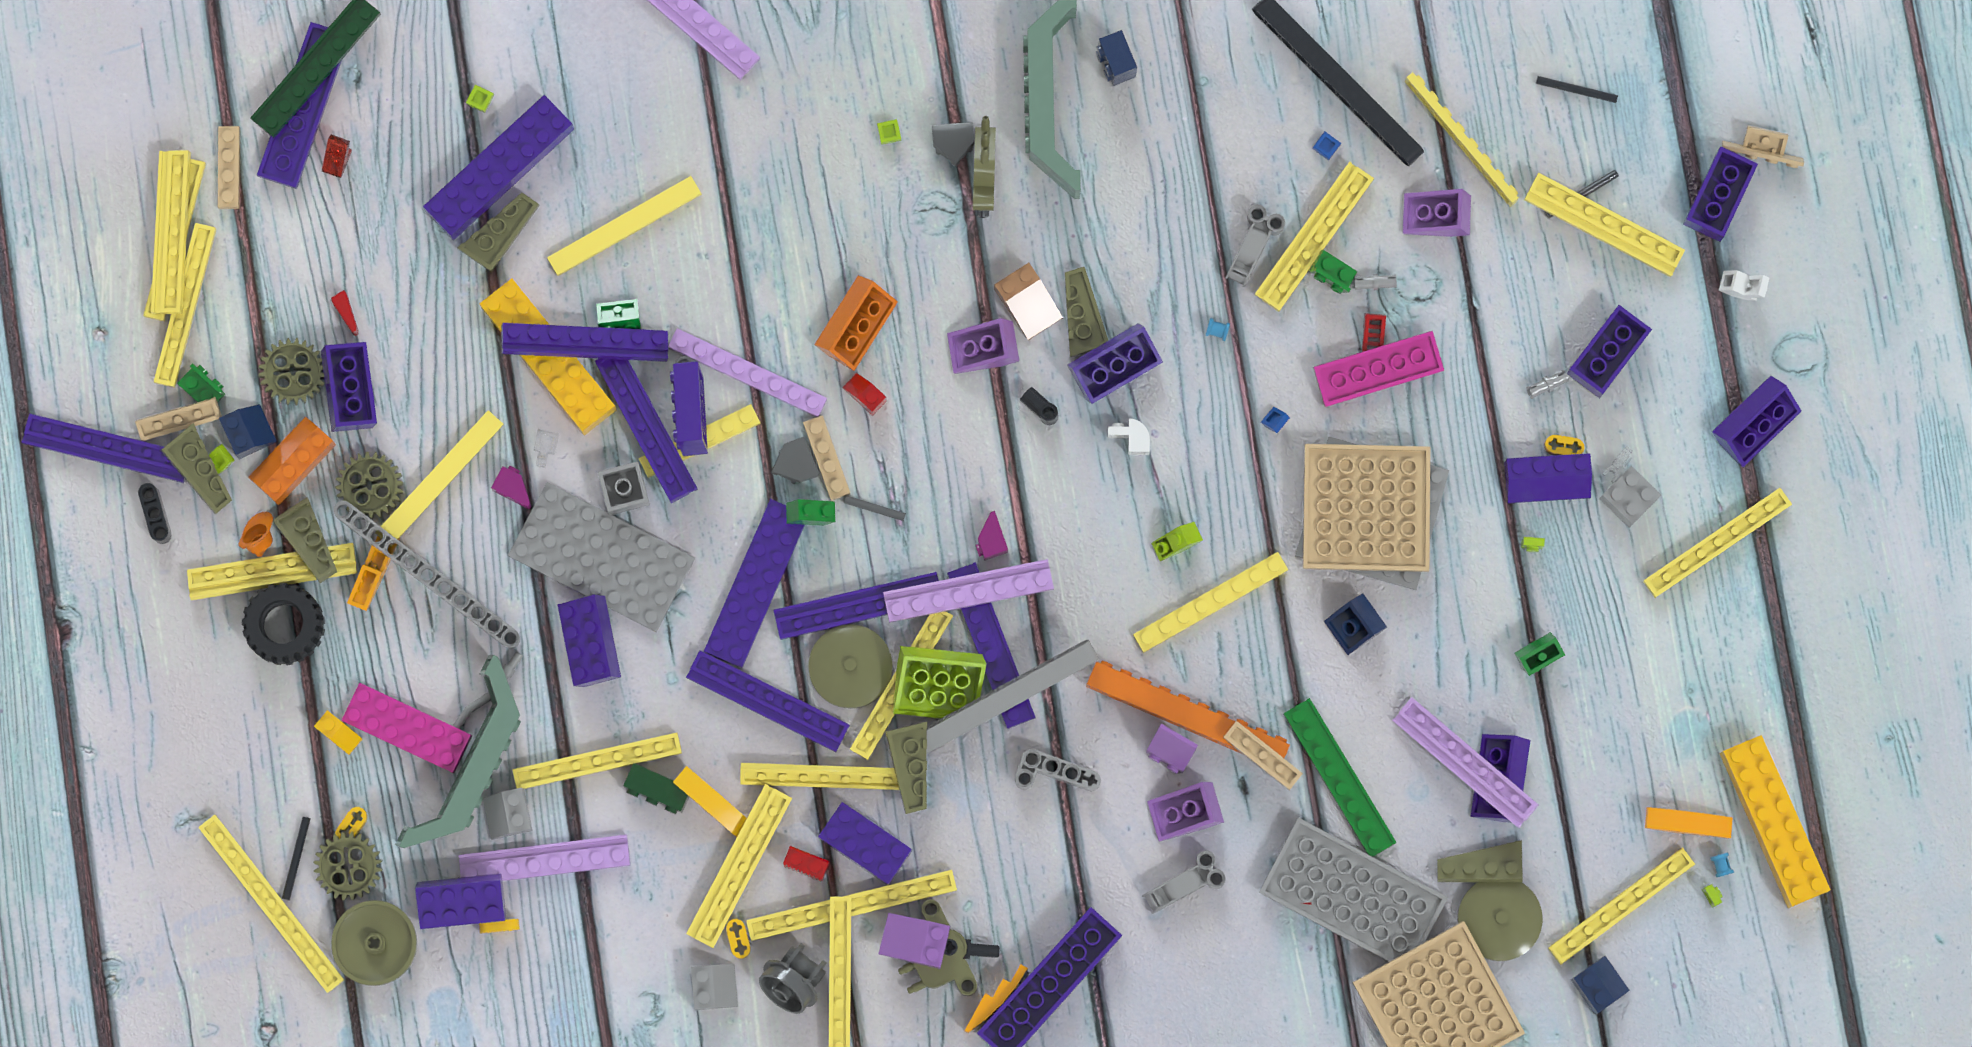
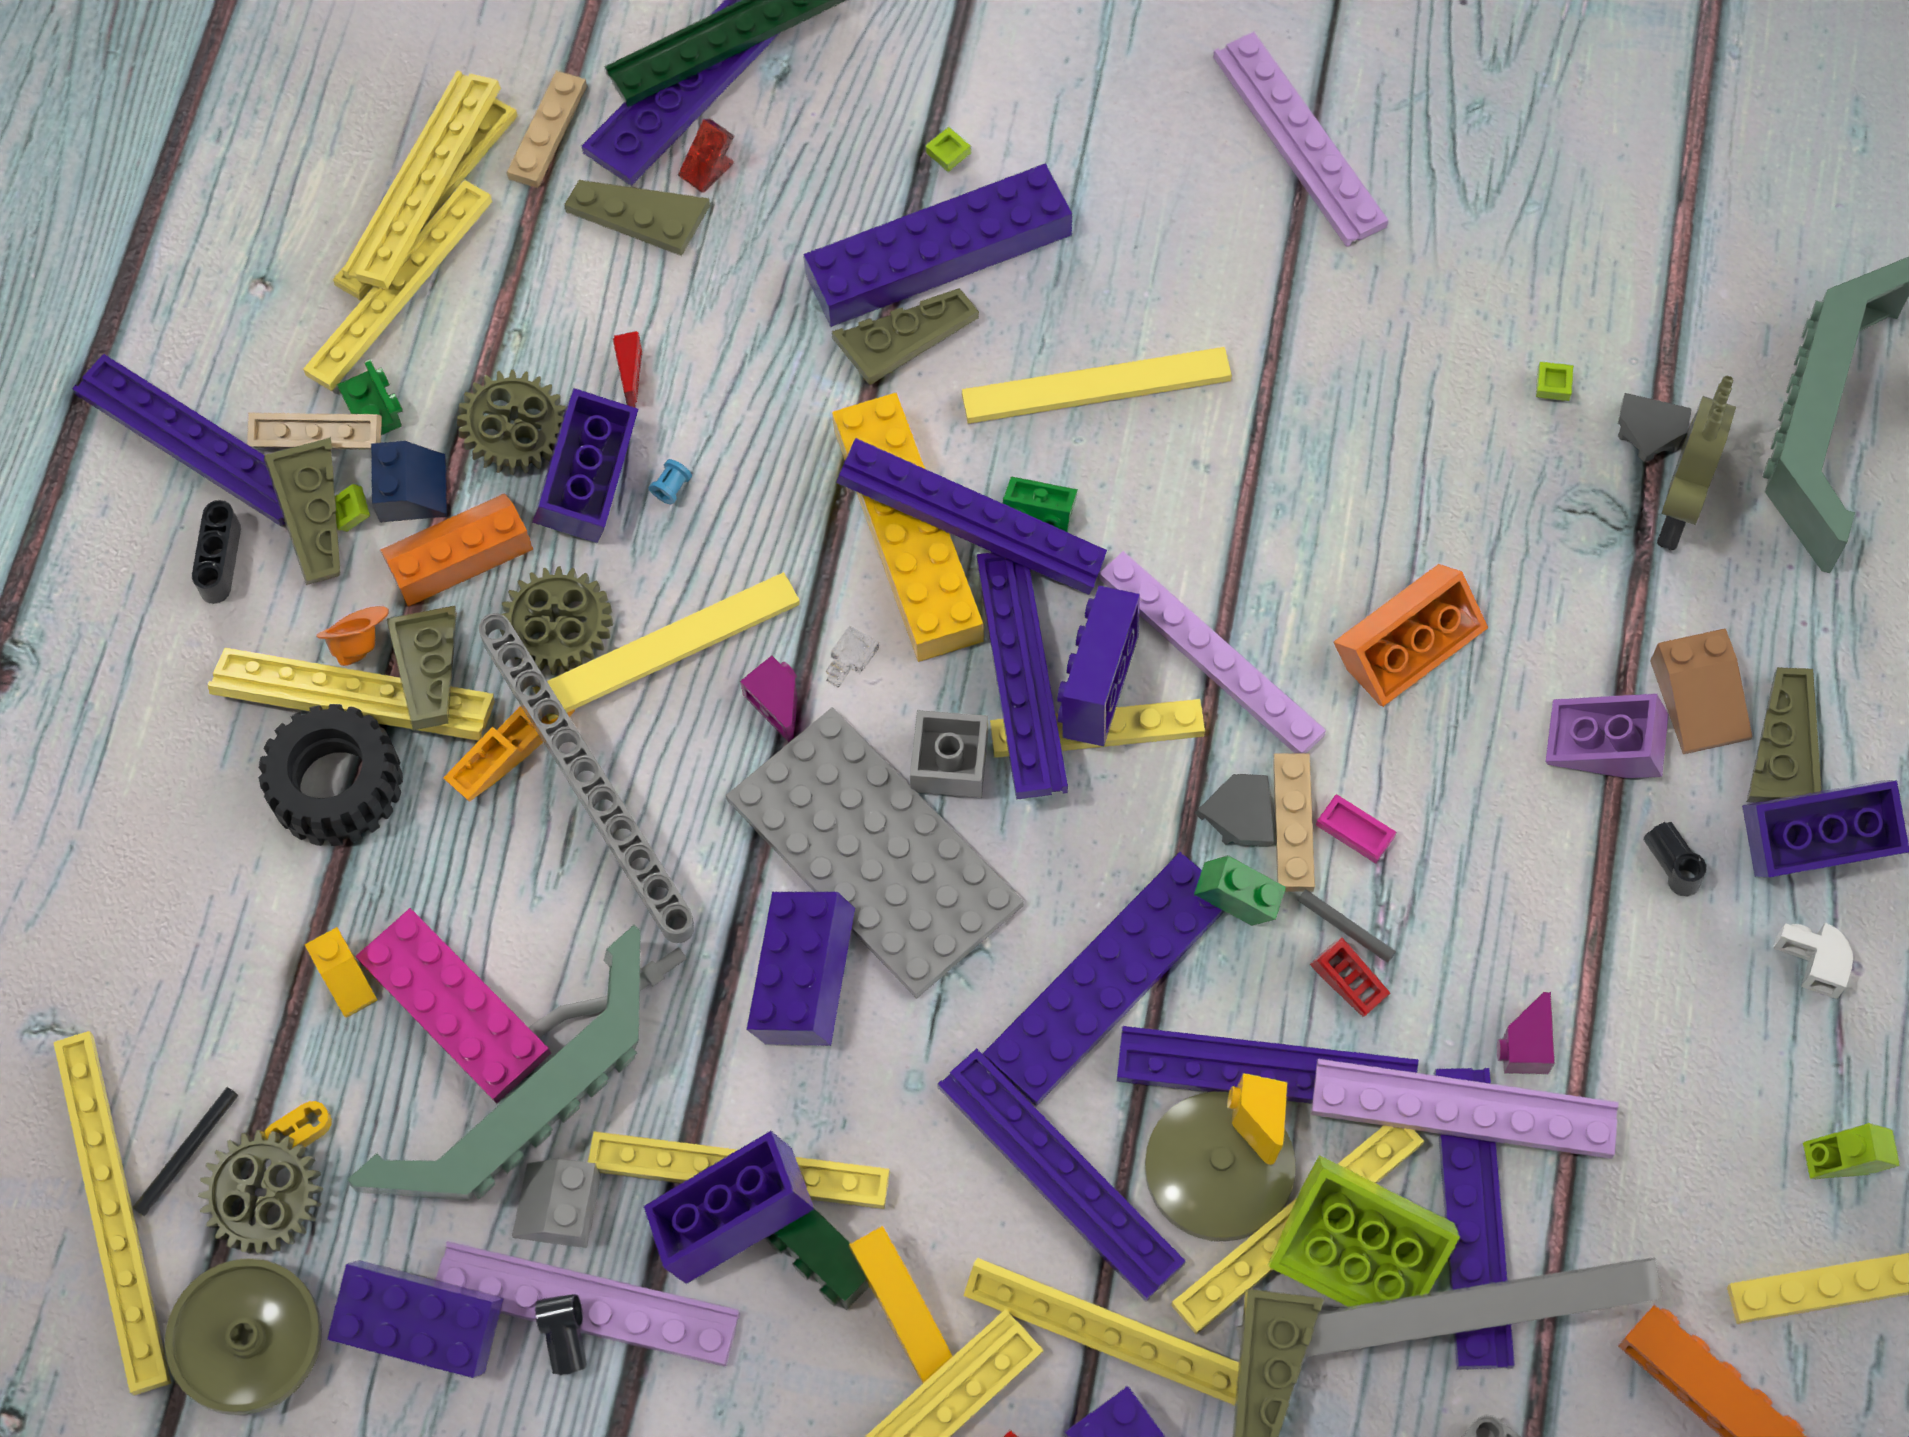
camera: 25 degrees right, 15 degrees down
yellow beam [479,919,520,934] -> none
red slope [842,373,887,416] -> none
none -> black piece [535,1294,587,1375]
none -> olive wing [564,180,710,256]
none -> dark purple brick [643,1131,815,1284]
none -> dark azure bush [648,459,692,505]
none -> yellow slope [1227,1073,1287,1165]
none -> red slope [1310,937,1390,1017]
none -> dark pink tile [1316,794,1397,864]

